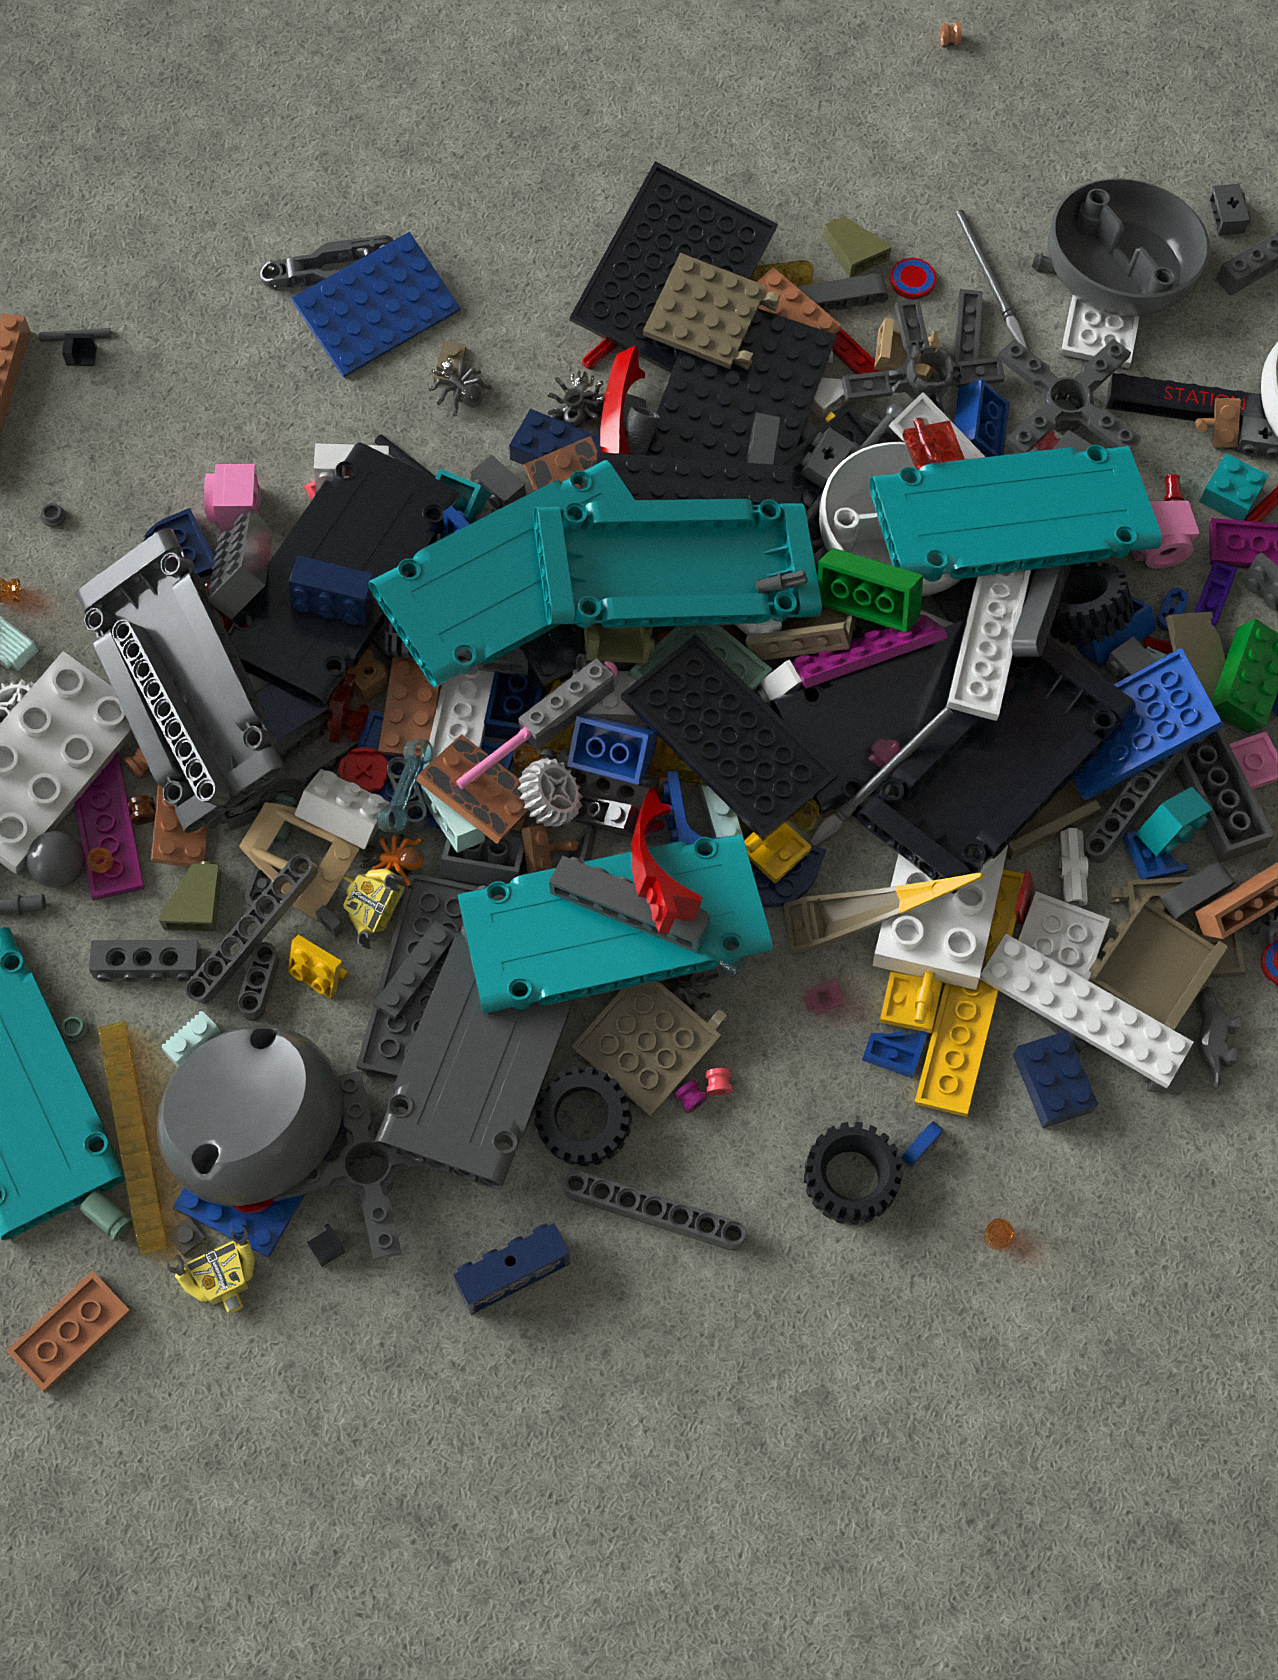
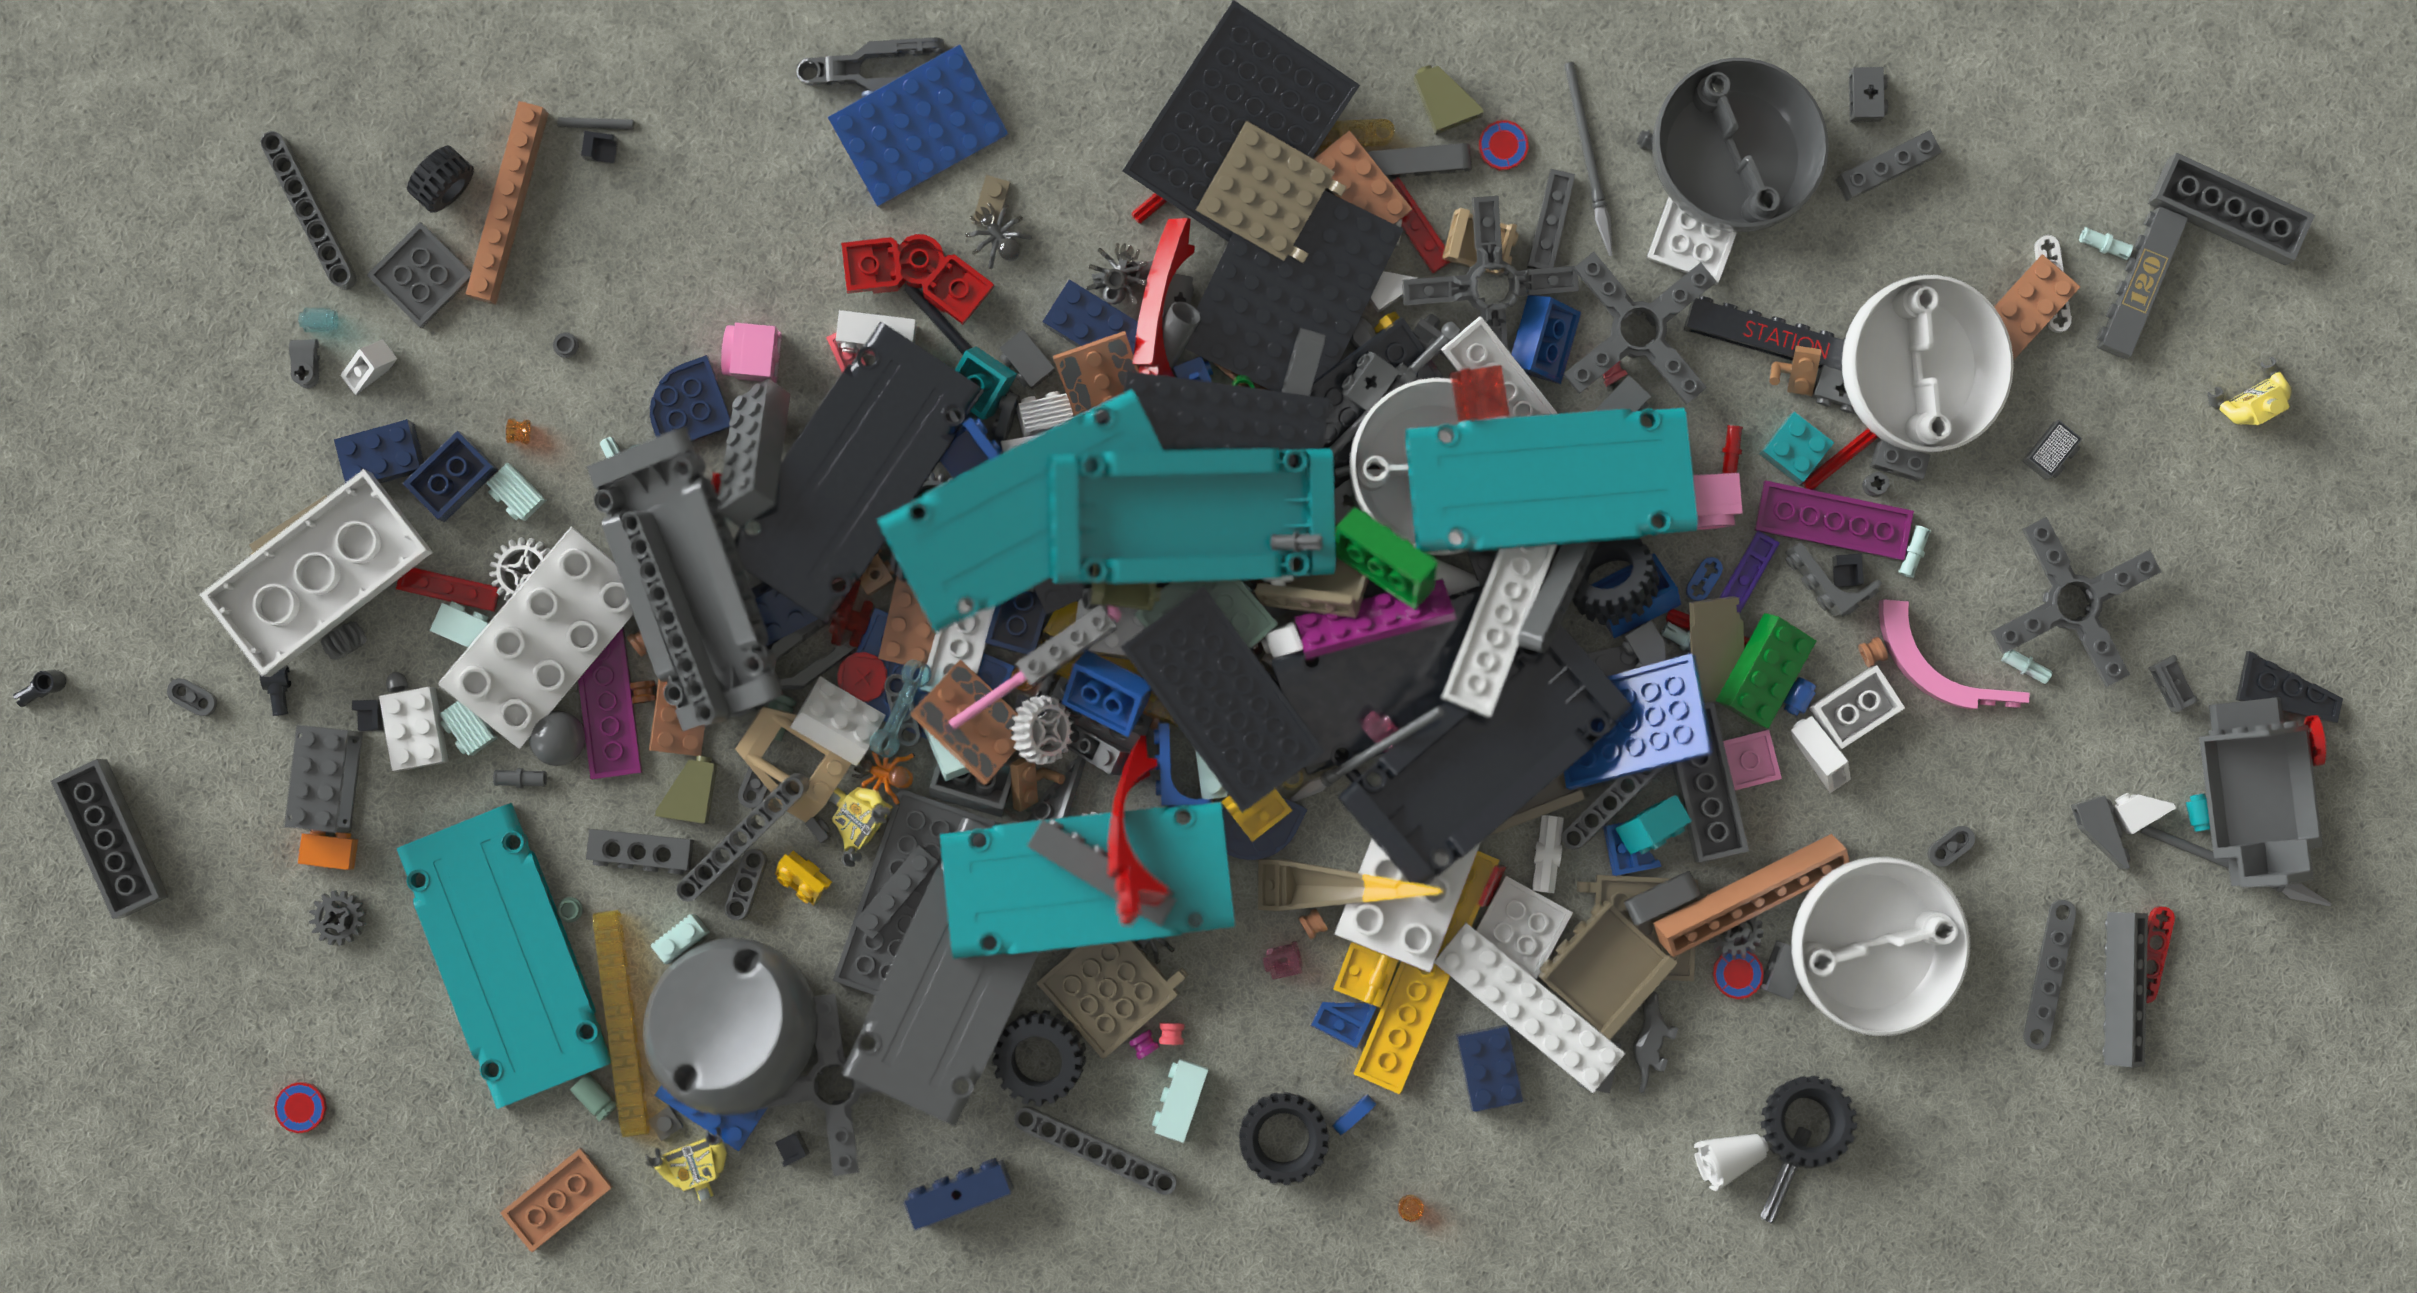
camera: 10 degrees right, 20 degrees up
clear orange plate [86,847,113,873] -> none
dark blue brick [289,555,373,625] -> none
none -> red plate [841,234,994,325]
none -> light aqua brick [1152,1058,1208,1143]
none -> nougat wheel [1298,908,1328,940]

